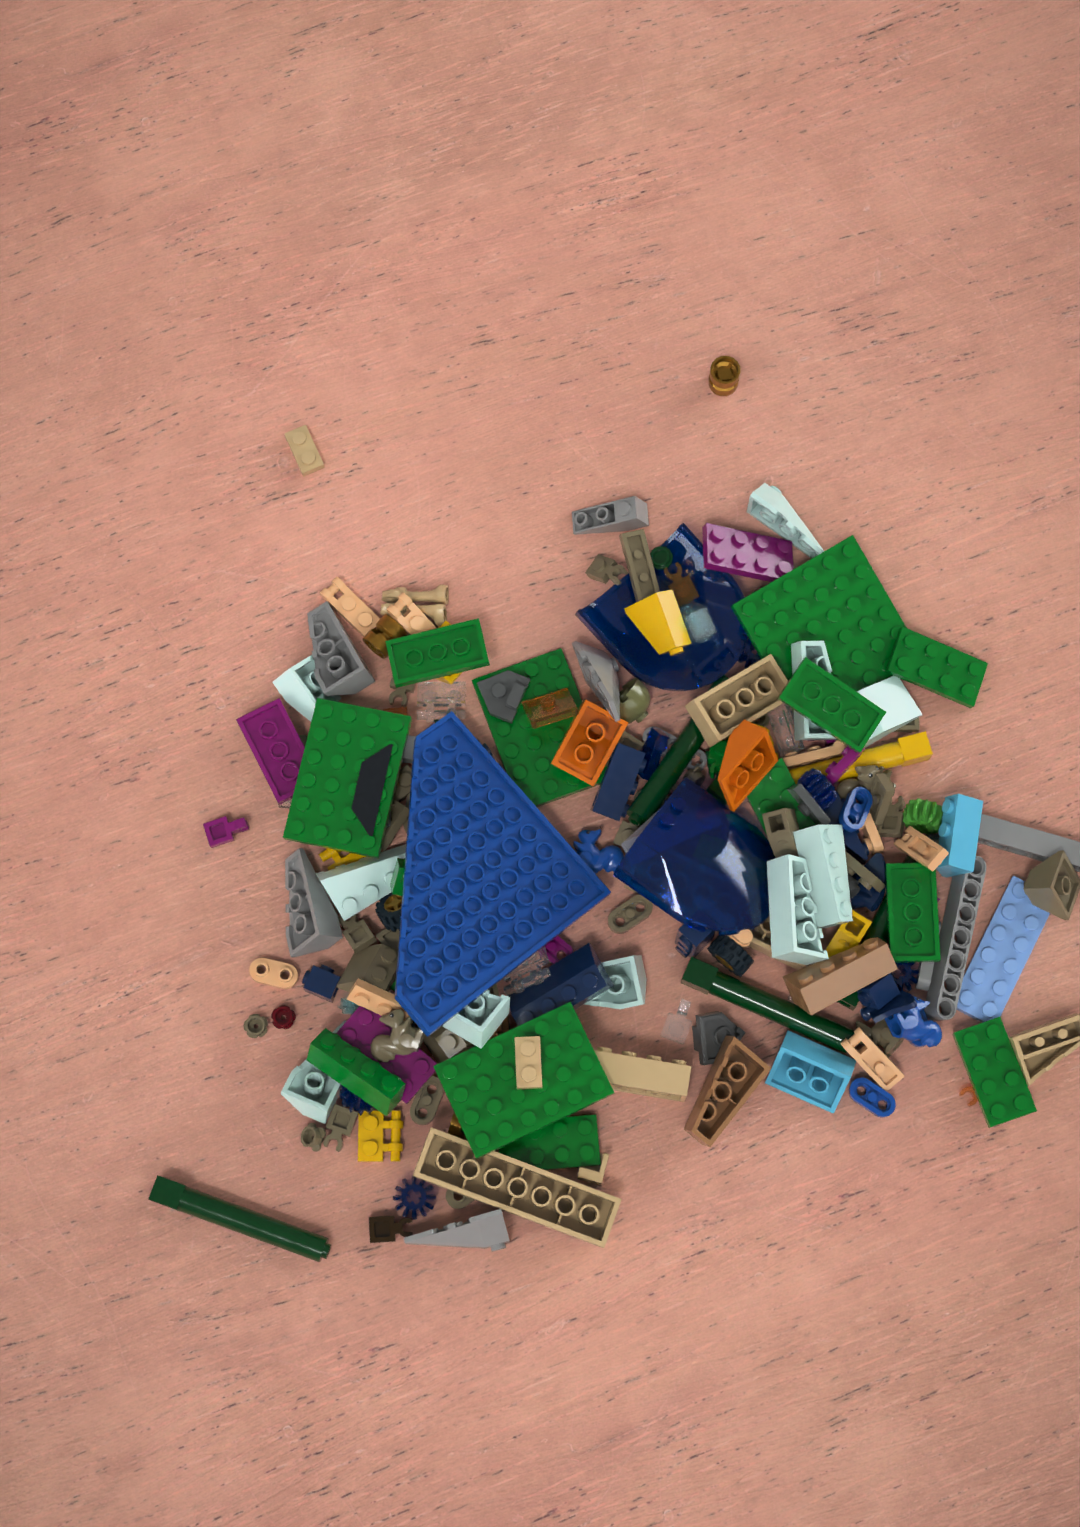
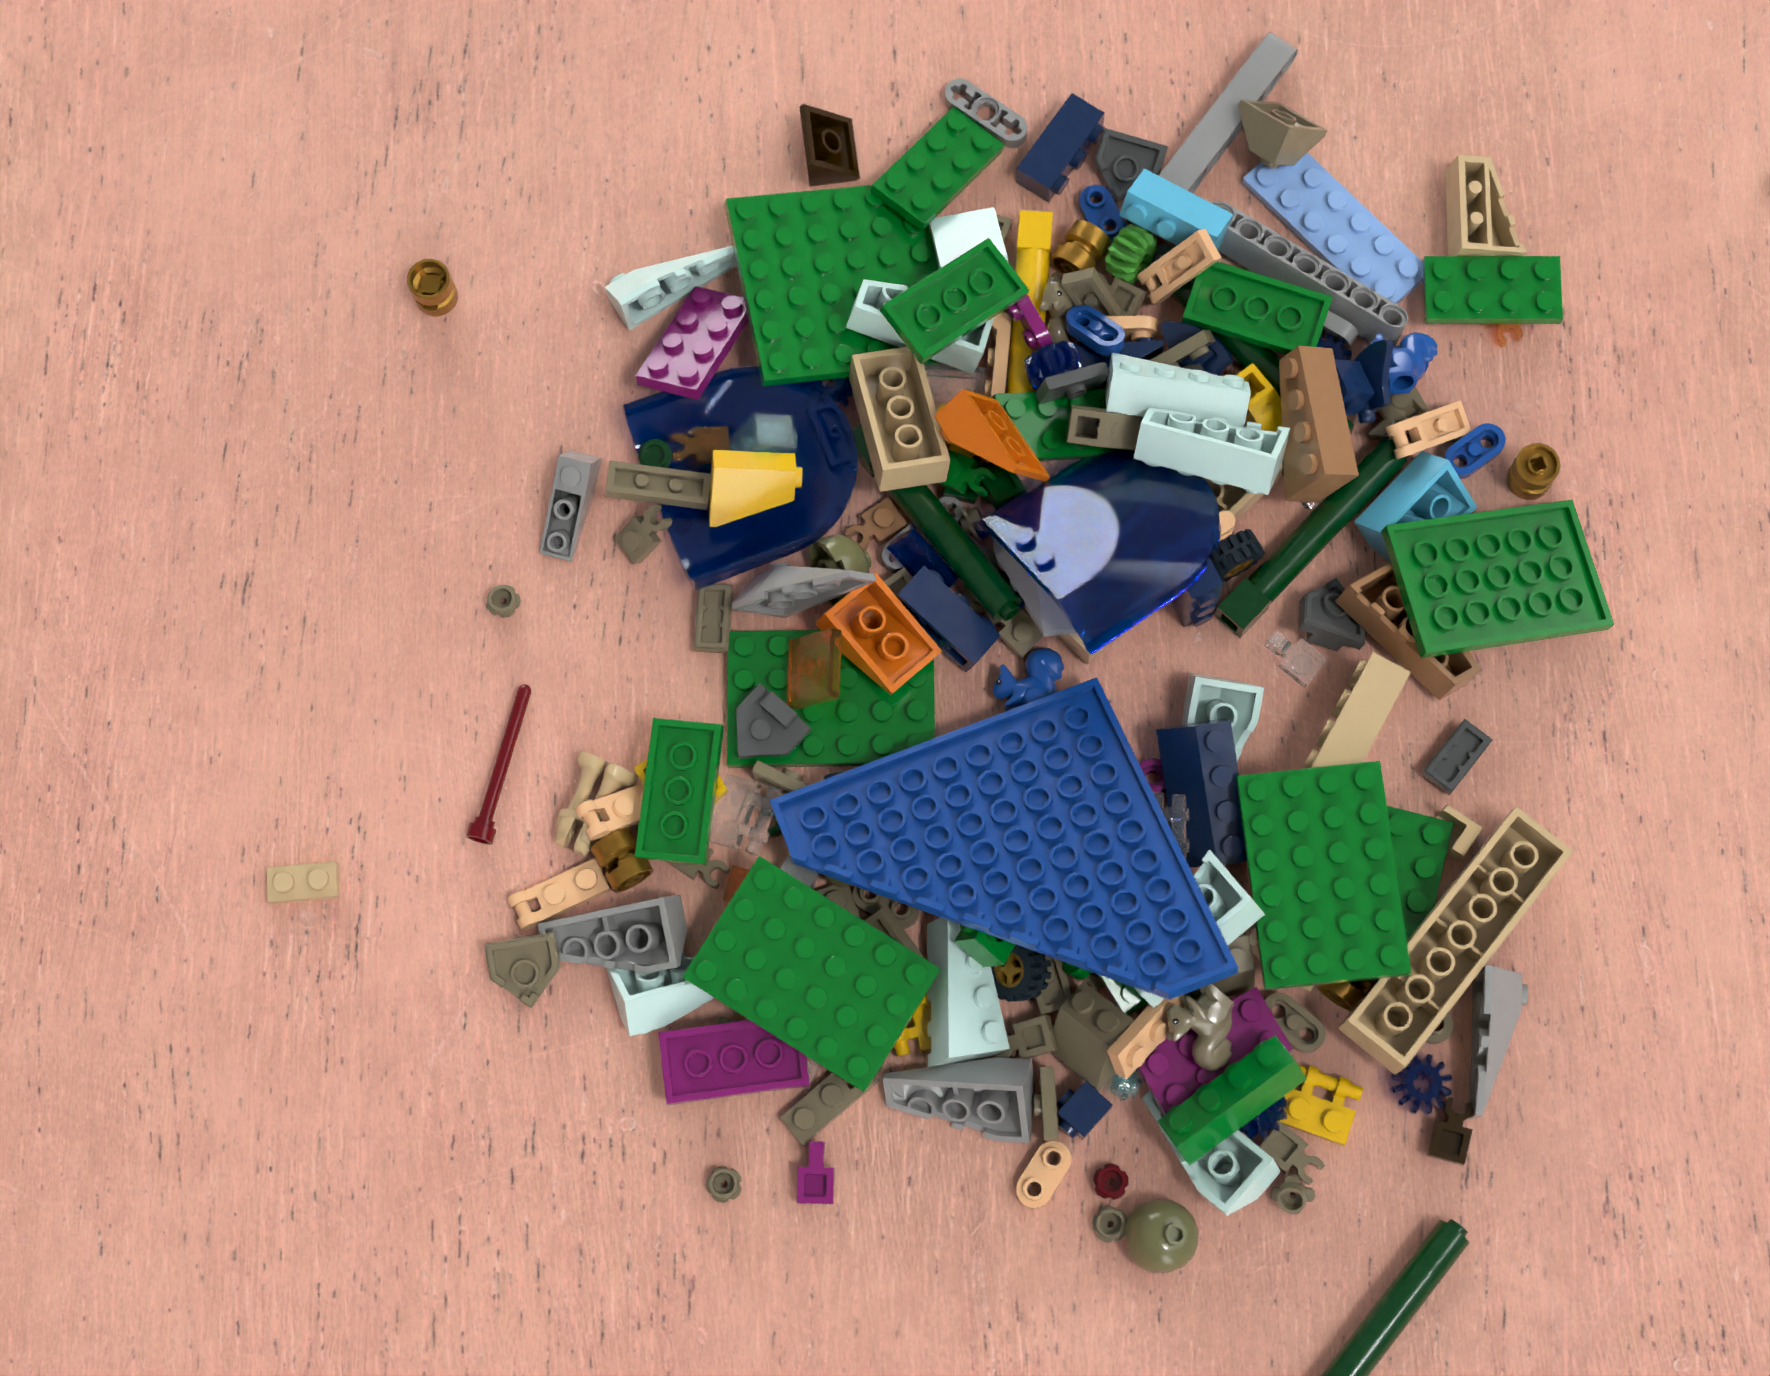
camera: 65 degrees left, 0 degrees up
black sticker [351,744,393,836] -> none
tan plate [515,1036,542,1089] -> none
dark tan plate [608,894,653,934] -> none
none -> dark red piece [466,684,531,845]
none -> dark tan plate [484,932,561,1008]
none -> dark tan plate [487,585,521,618]
none -> dark tan plate [694,583,733,653]
none -> dark tan plate [706,1166,742,1203]
none -> dark tan plate [752,760,808,794]
none -> dark tan plate [780,1073,879,1146]
none -> dark brown slope [799,104,860,187]
none -> medium nougat plate [844,497,908,550]
none -> light grey beam [945,79,1027,148]
none -> dark blue brick [1016,93,1105,203]
none -> dark tan plate [1034,1066,1058,1143]
none -> pearl gold wheel [1050,219,1111,275]
none -> blue plate [1079,185,1126,245]
none -> dark grey plate [1095,128,1168,202]
none -> olive cylinder [1124,1199,1199,1273]
none -> green plate [1381,500,1615,658]
none -> dark grey plate [1421,719,1493,795]
none -> pearl gold wheel [1507,443,1561,500]

